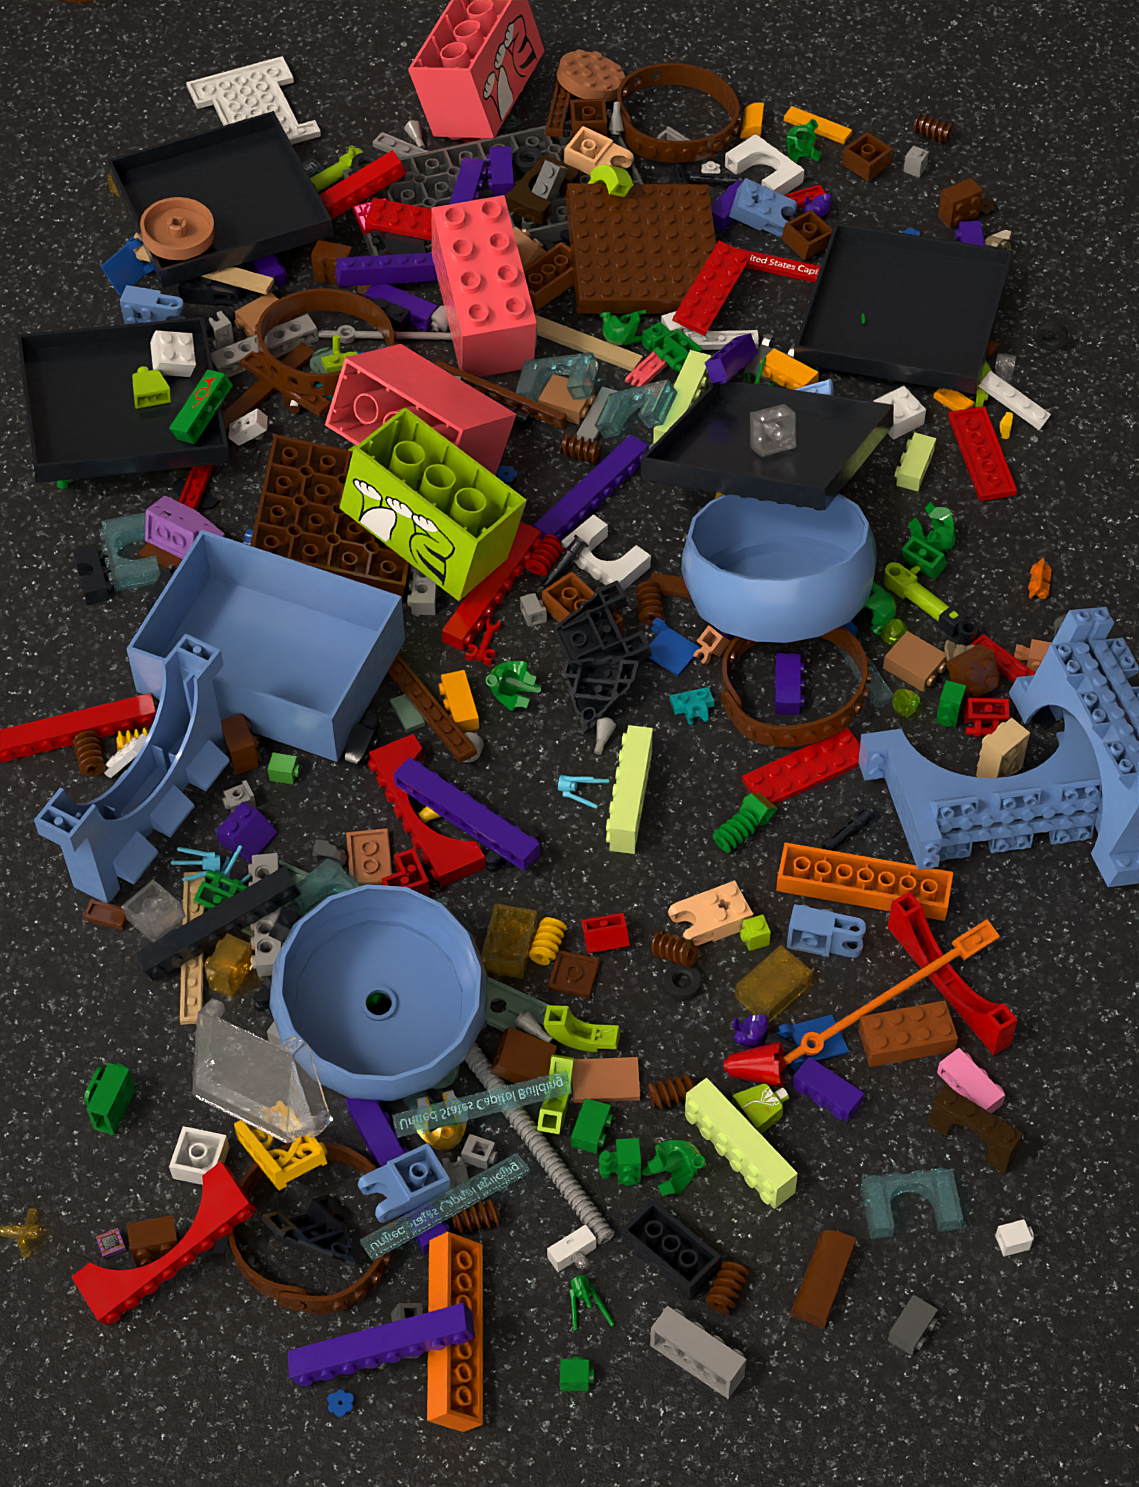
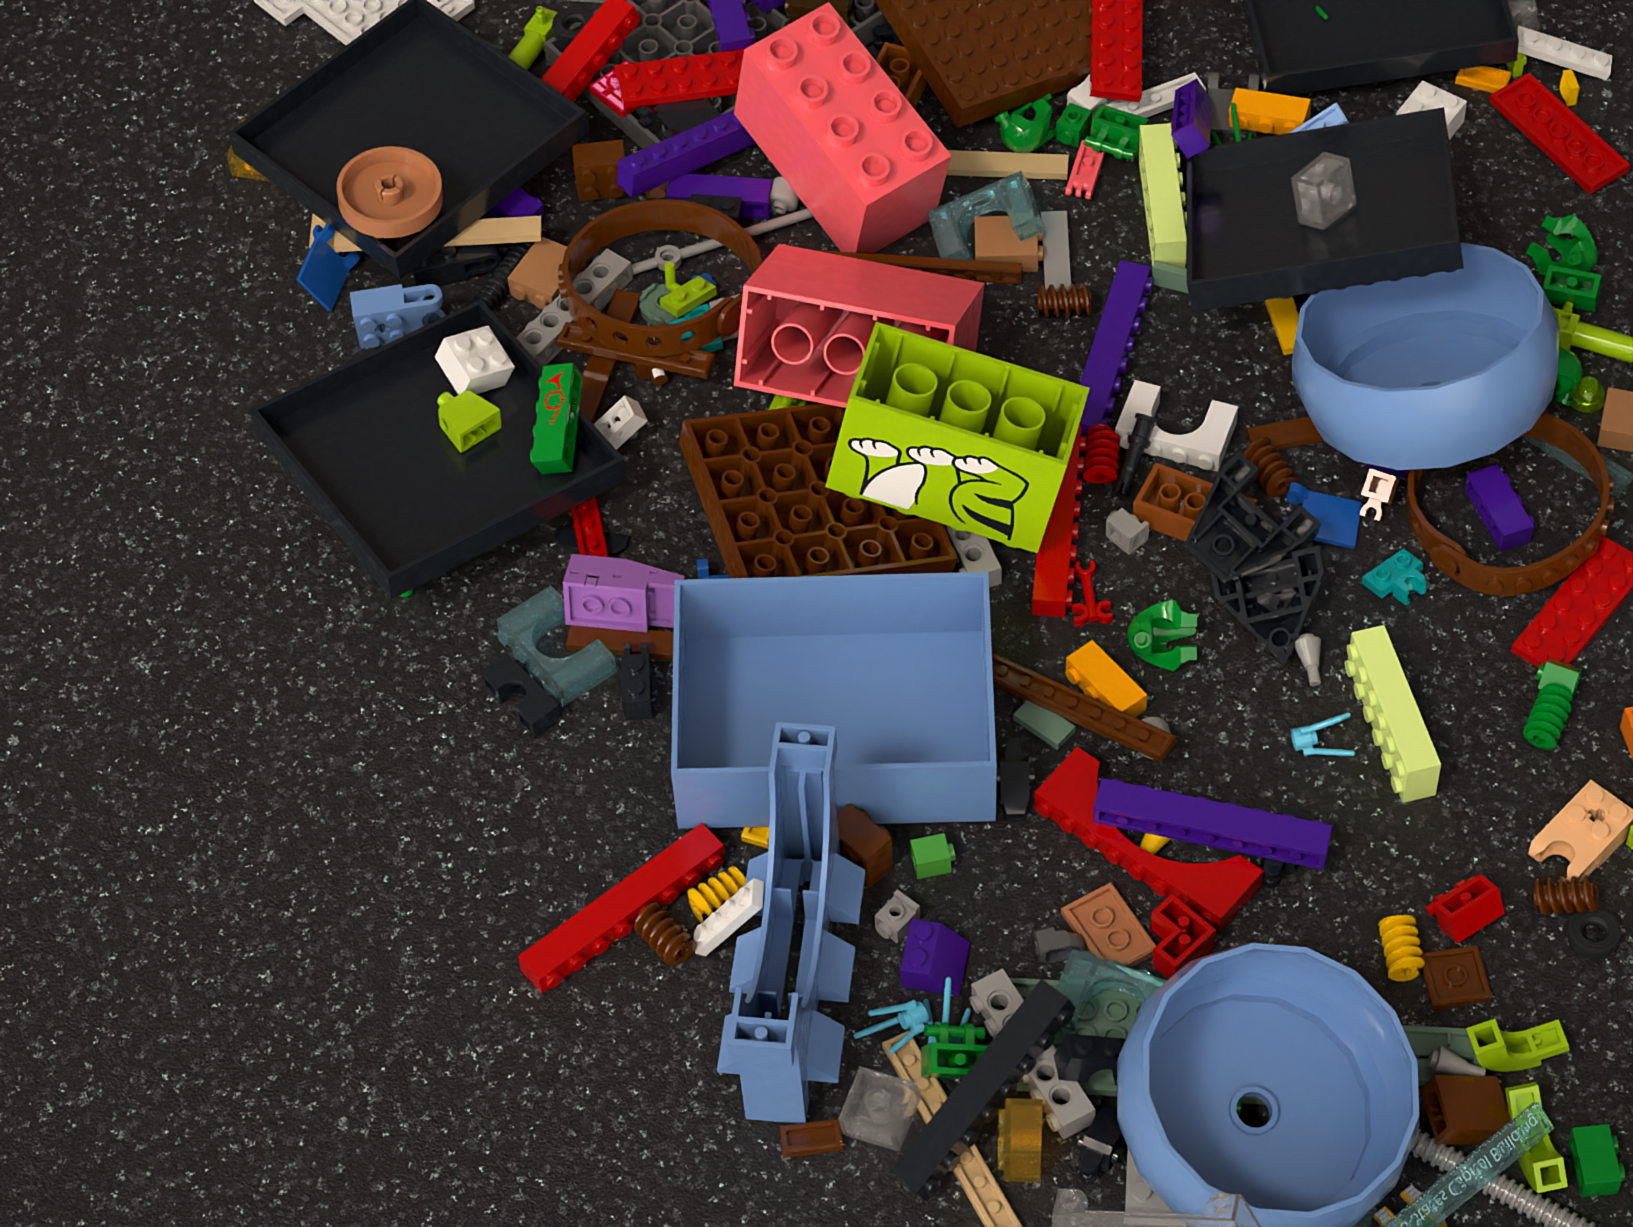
camera: 20 degrees left, 0 degrees up
light grey hinge [209,311,235,351] -> none
clear yellow brick [481,903,537,979] -> none
nougat tile [572,1057,640,1103] -> none
clear light blue arch [594,379,678,438] -> none
yellowish green brick [895,432,936,491] -> none

